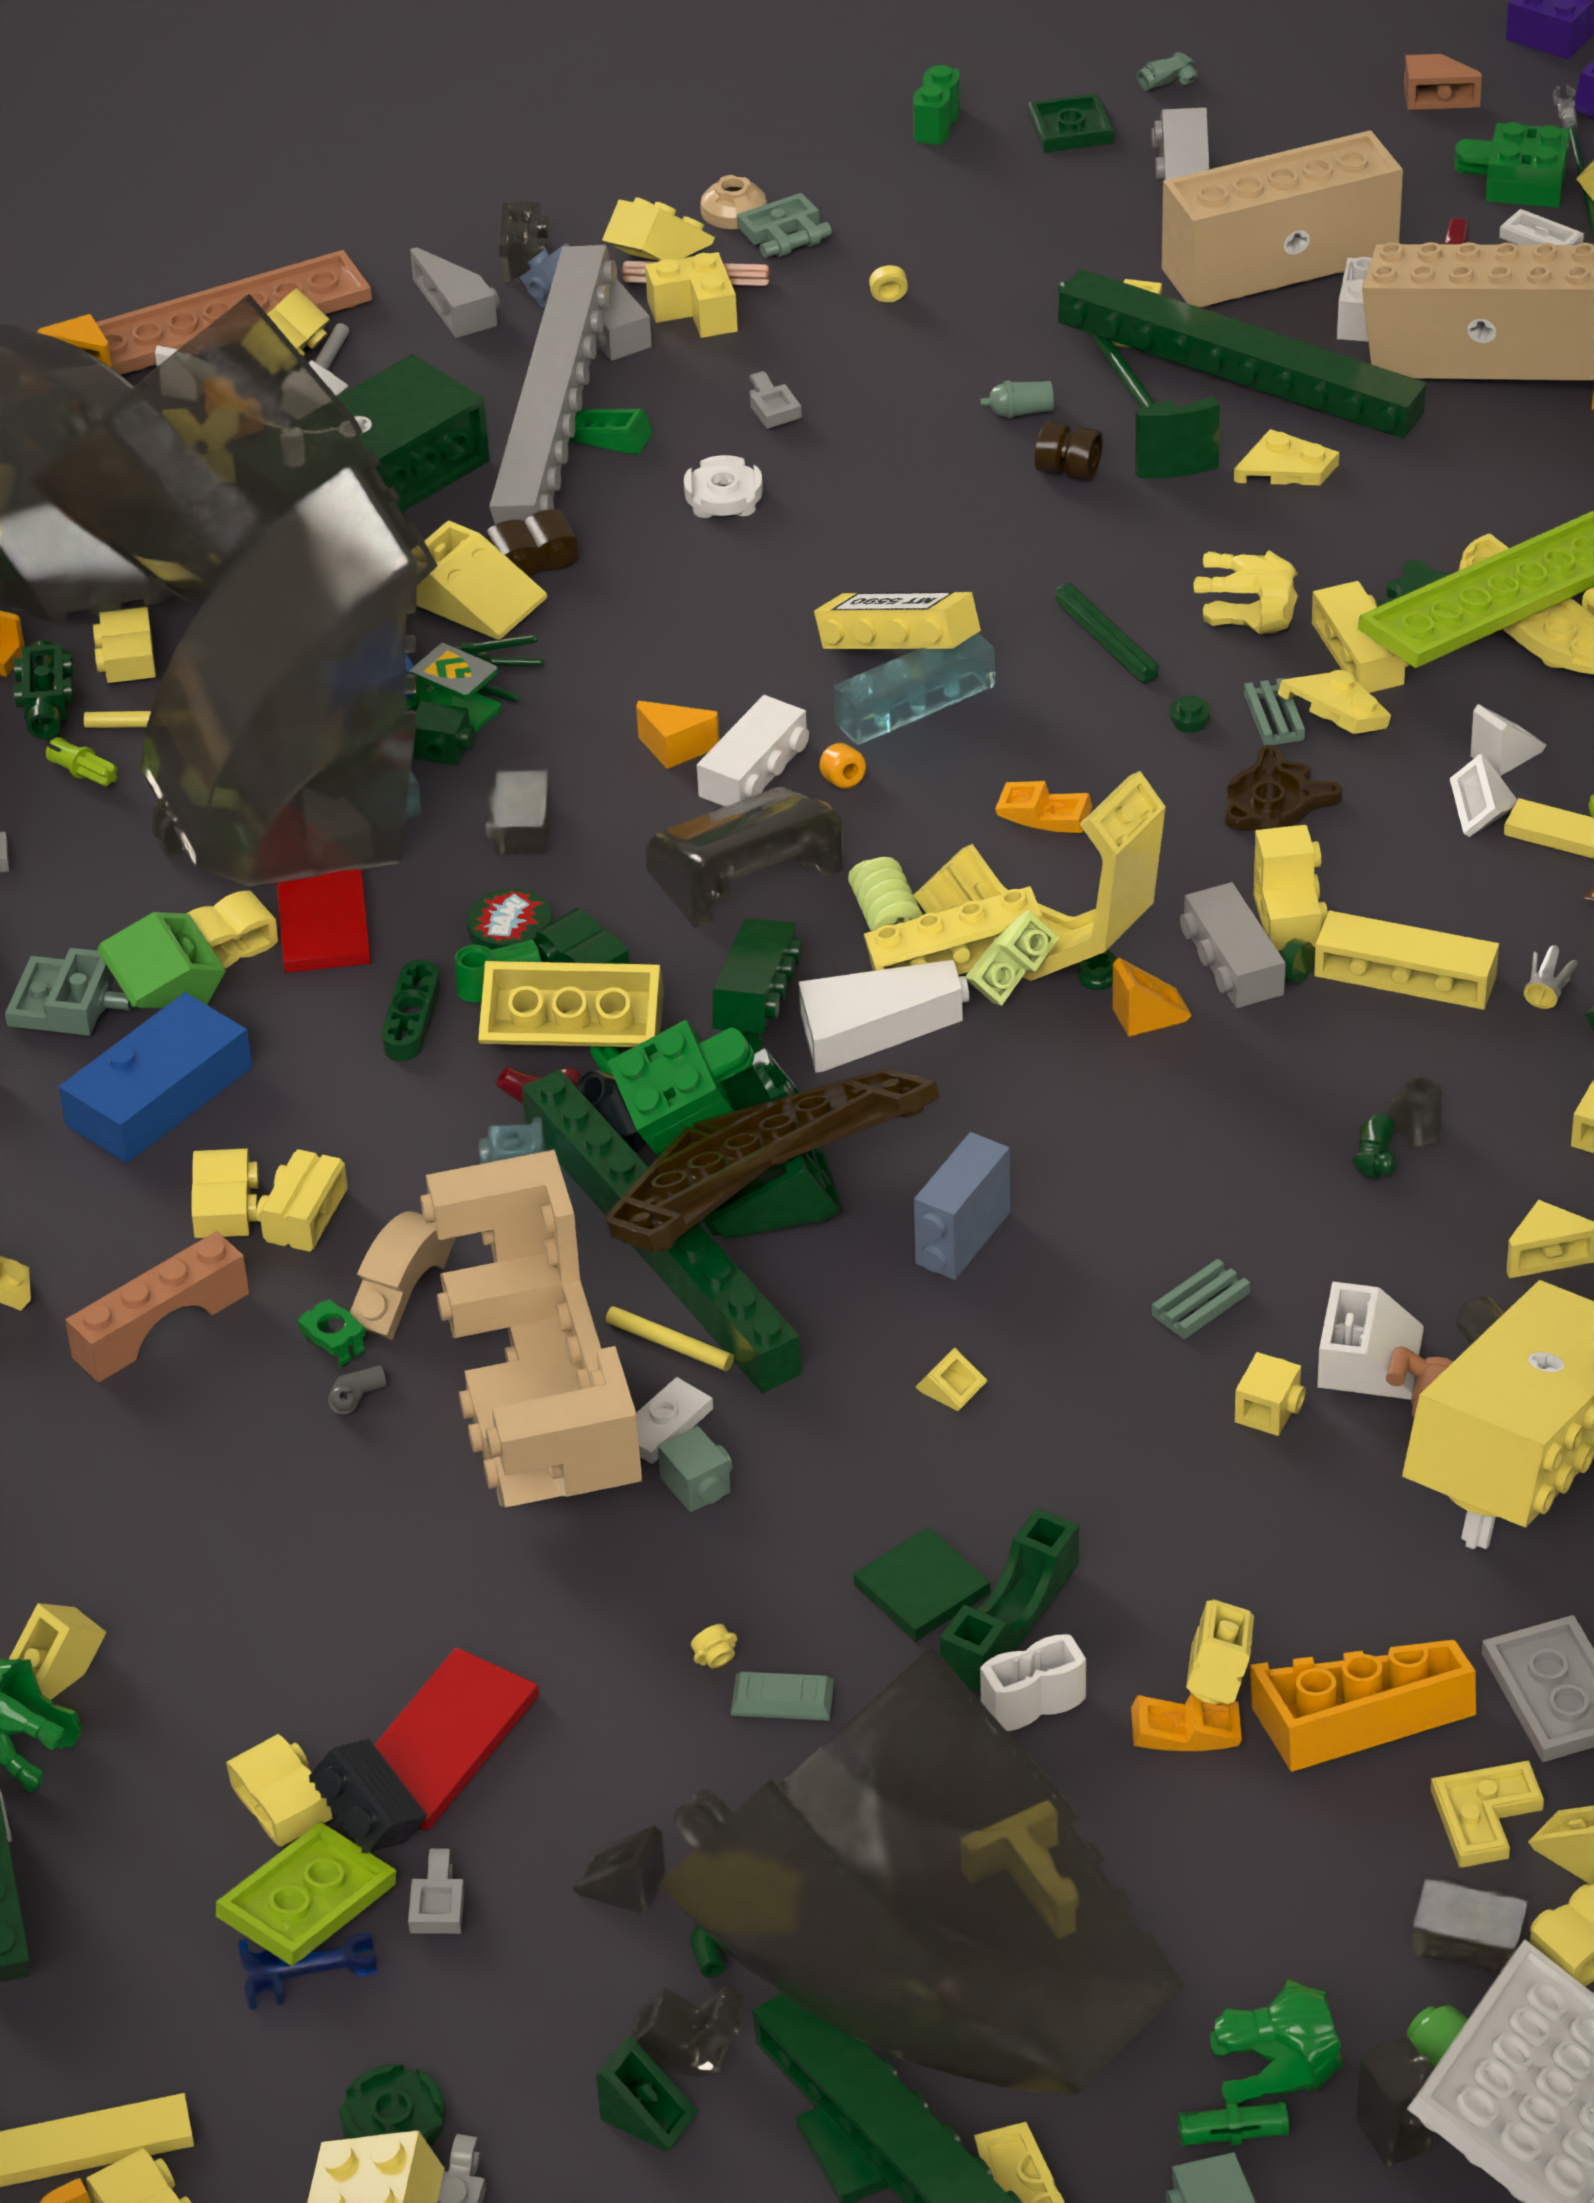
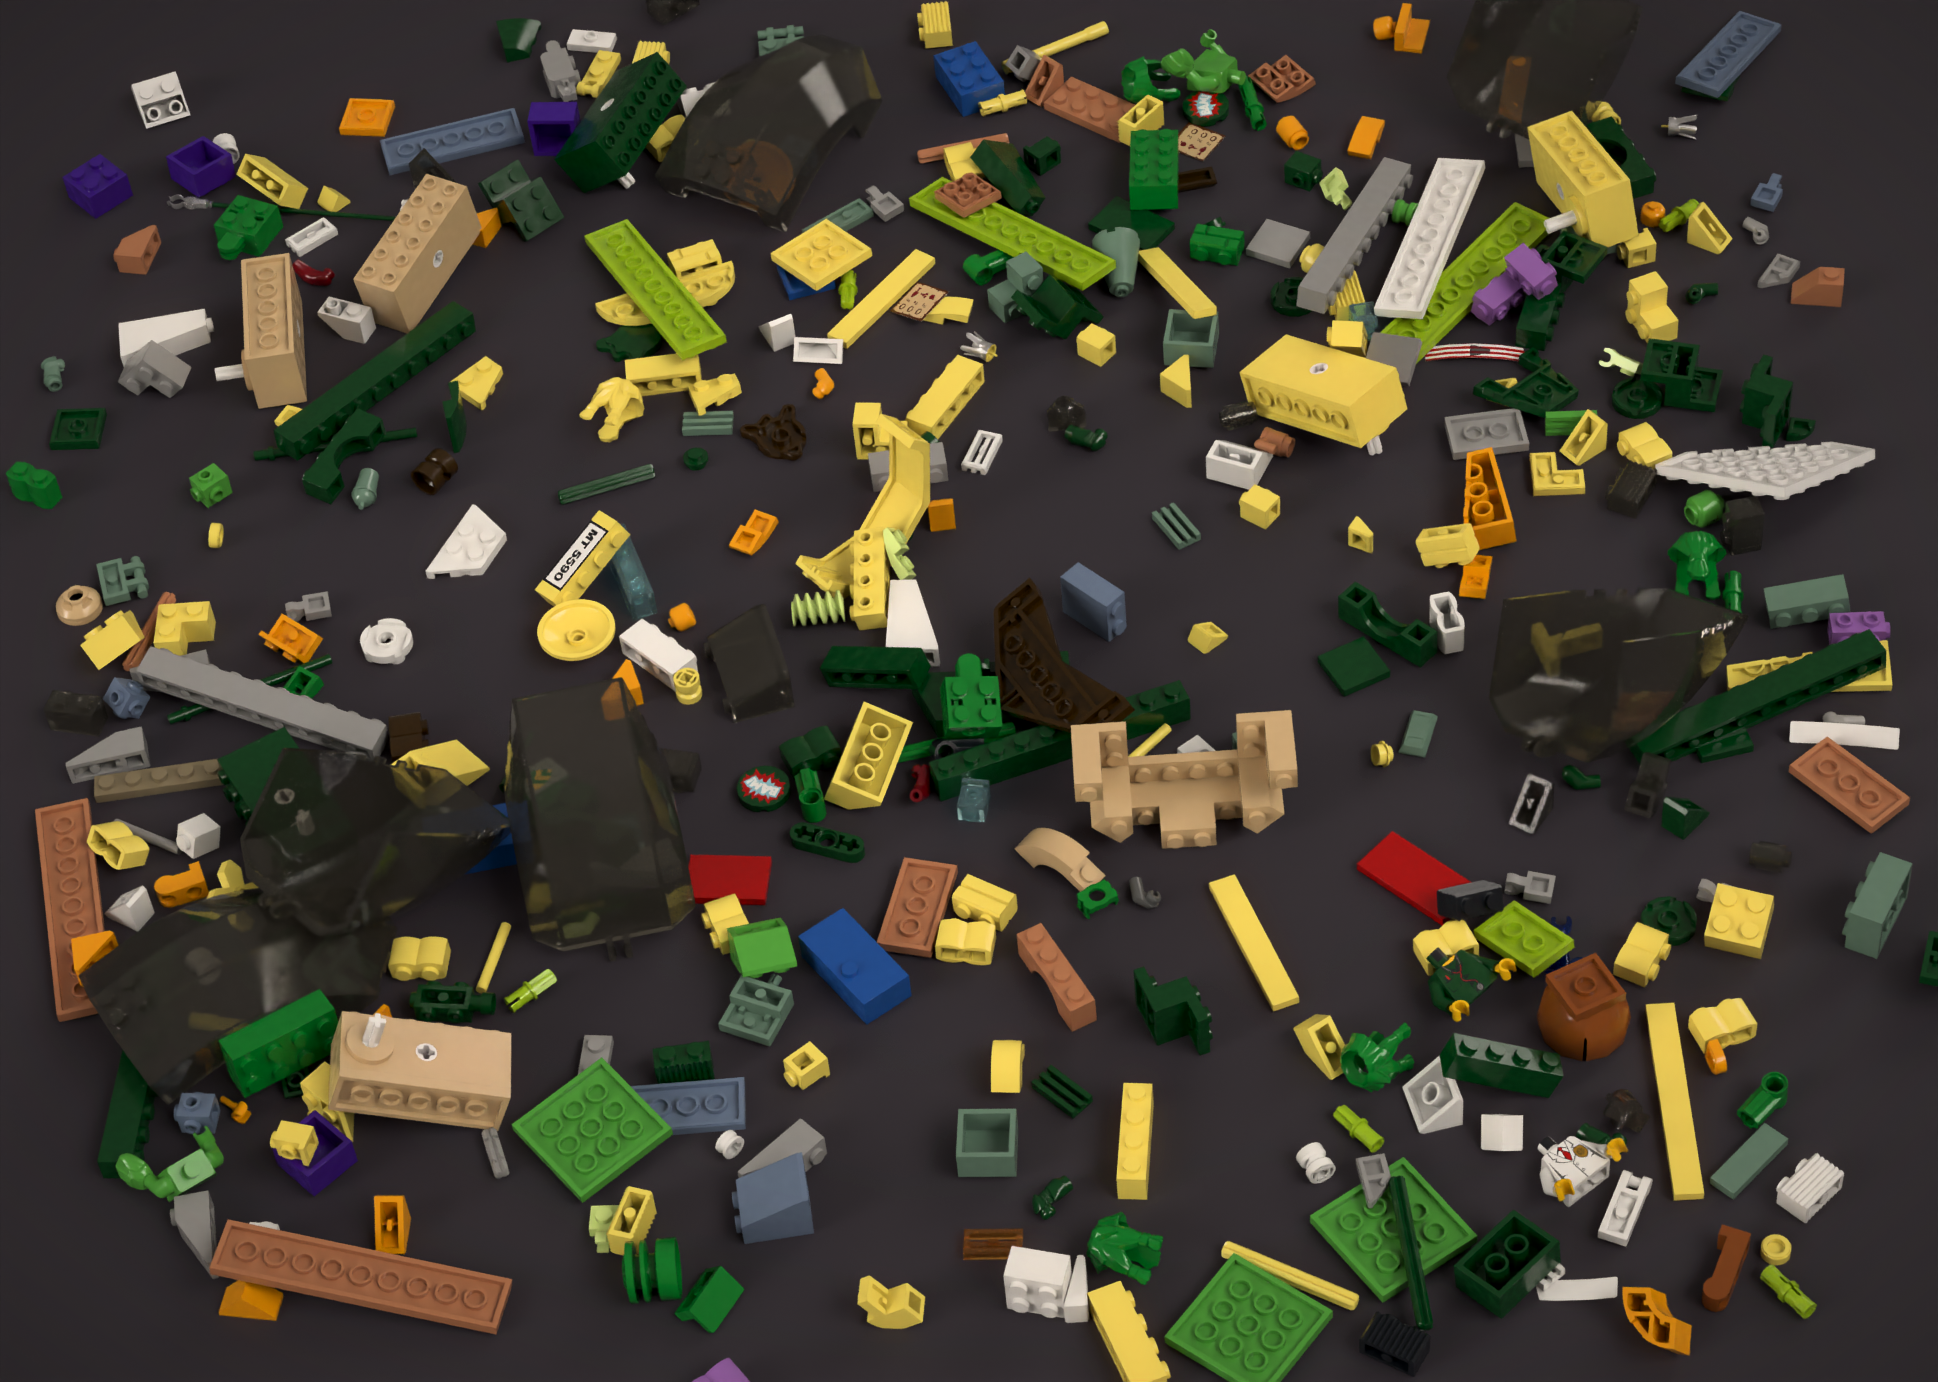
camera: 75 degrees left, 5 degrees up
none -> dark tan plate [94,759,223,803]
none -> white slope [119,309,214,366]
none -> dark green bar [167,654,332,725]
none -> bright green brick [189,463,233,508]
none -> light orange bracket [259,614,323,663]
none -> dark green arch [302,408,386,505]
none -> white wing [426,504,507,579]
none -> light yellow dish [537,599,616,661]
none -> light yellow wheel [673,668,702,705]
none -> light orange arm [812,368,834,399]
none -> nougat plate [877,857,958,958]
none -> white tile [961,430,1003,475]
none -> dark green bracket [1133,966,1213,1056]
none -> light yellow tile [1209,874,1299,1012]
none -> light yellow slope [1348,516,1373,554]
none -> dark green torso [1426,947,1517,1022]
none -> dark orange plate [1537,953,1631,1061]
none -> light yellow brick [1613,922,1671,987]

